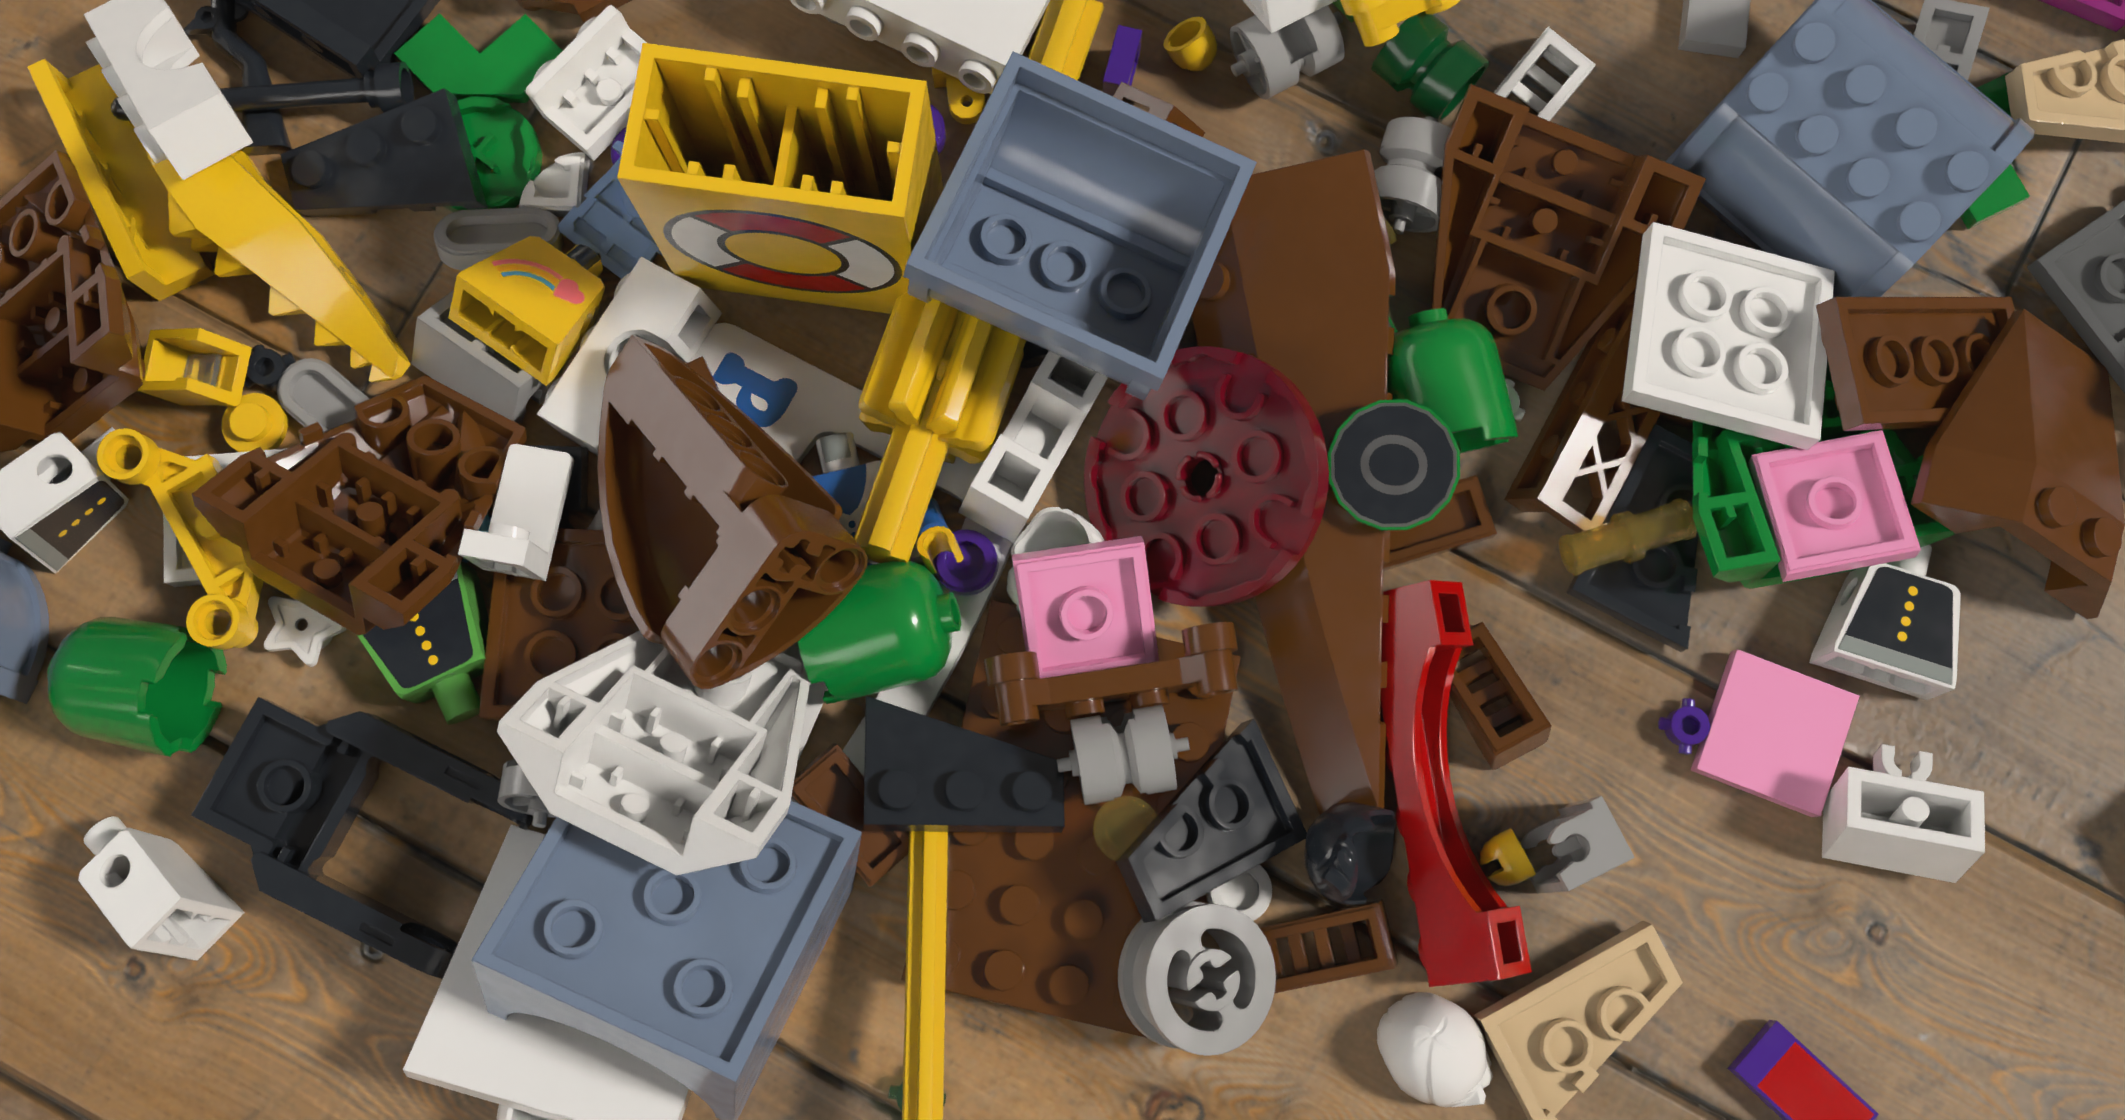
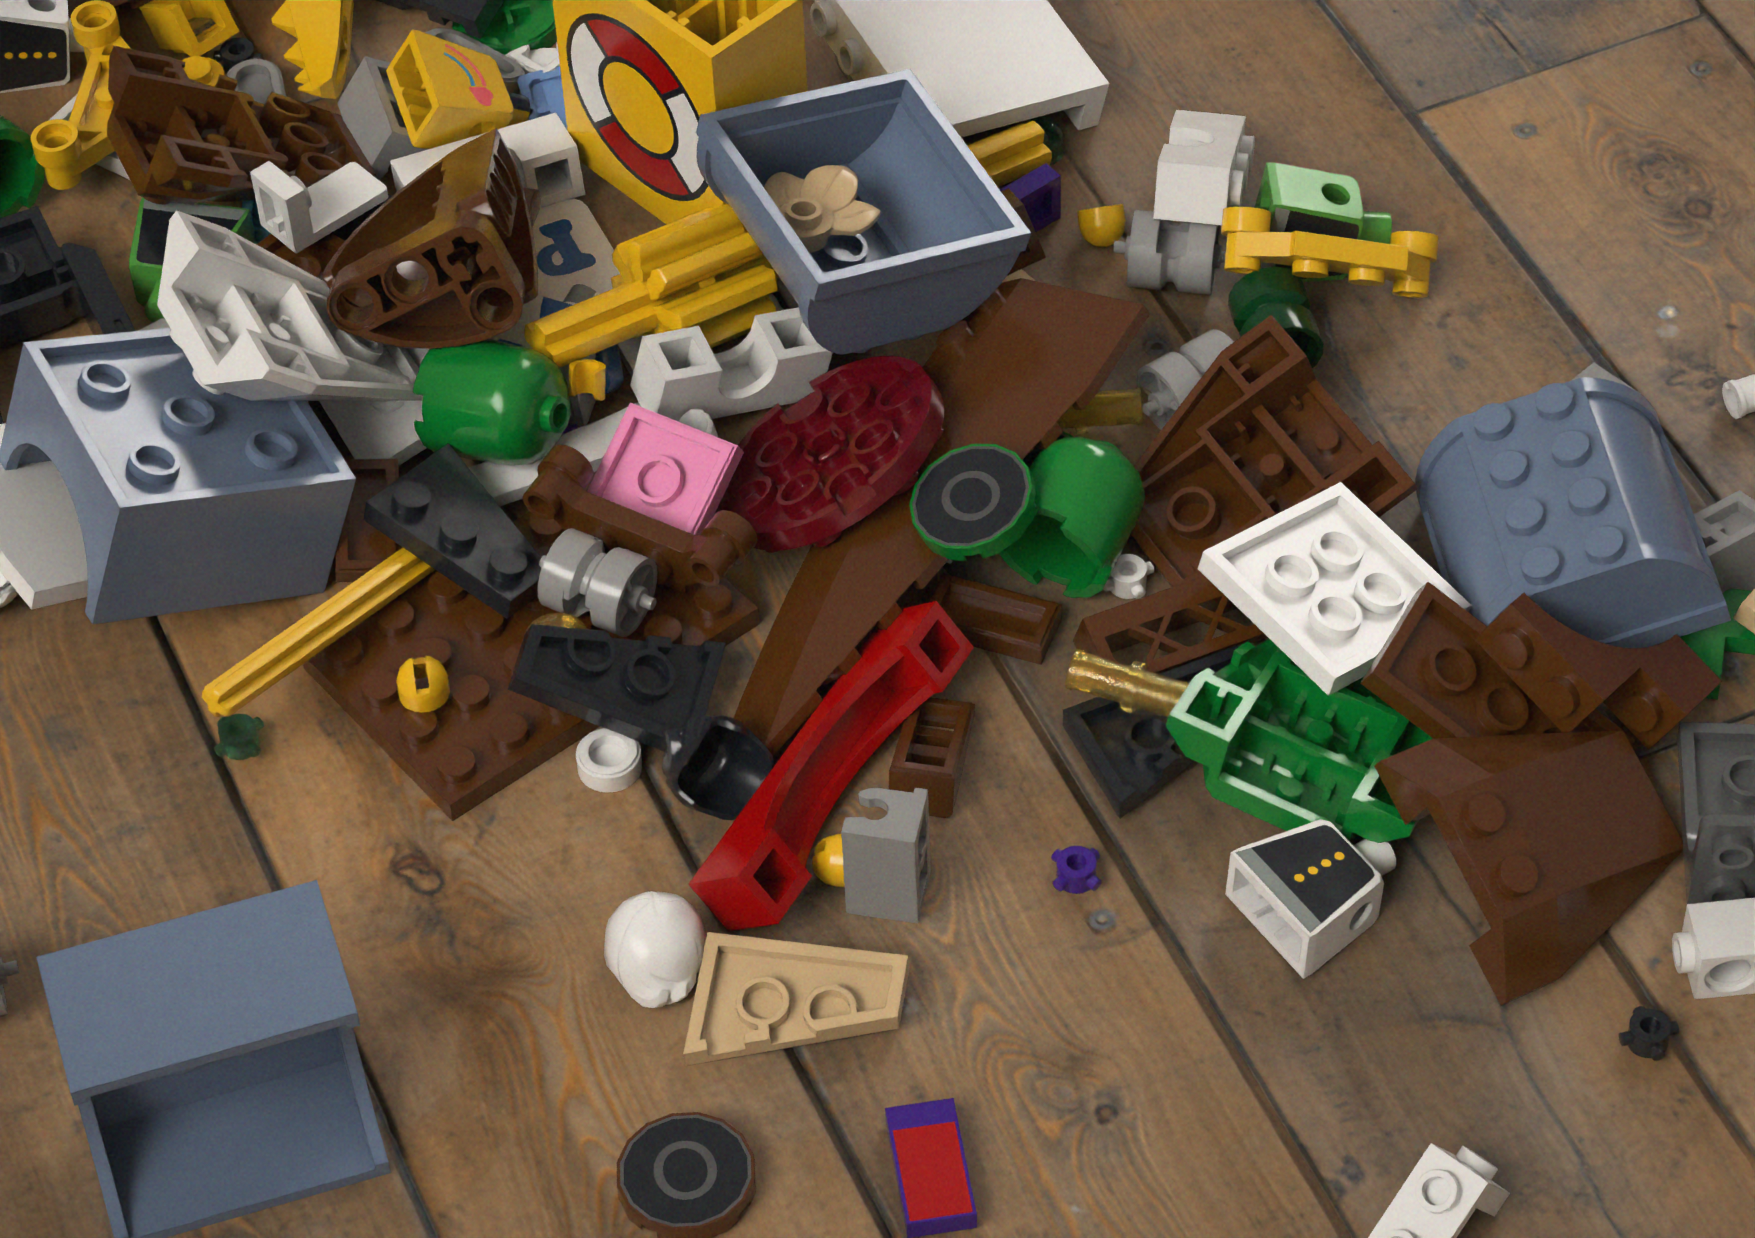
camera: 40 degrees right, 30 degrees down
white plate [264,596,346,667] -> none
dark purple tile [933,529,999,596] -> none
light grey wheel [1118,901,1276,1056] -> none
reddish brown slope [1259,899,1398,993] -> none
white slope [1493,27,1596,121] -> none
bright pink tile [1691,649,1860,817] -> none
bright pink tile [1748,430,1921,582] -> none
white brick [1822,744,1985,883] -> none
none -> yellow hinge [396,655,450,713]
none -> tan plate [764,165,880,253]
none -> reddish brown arch [1474,593,1722,750]

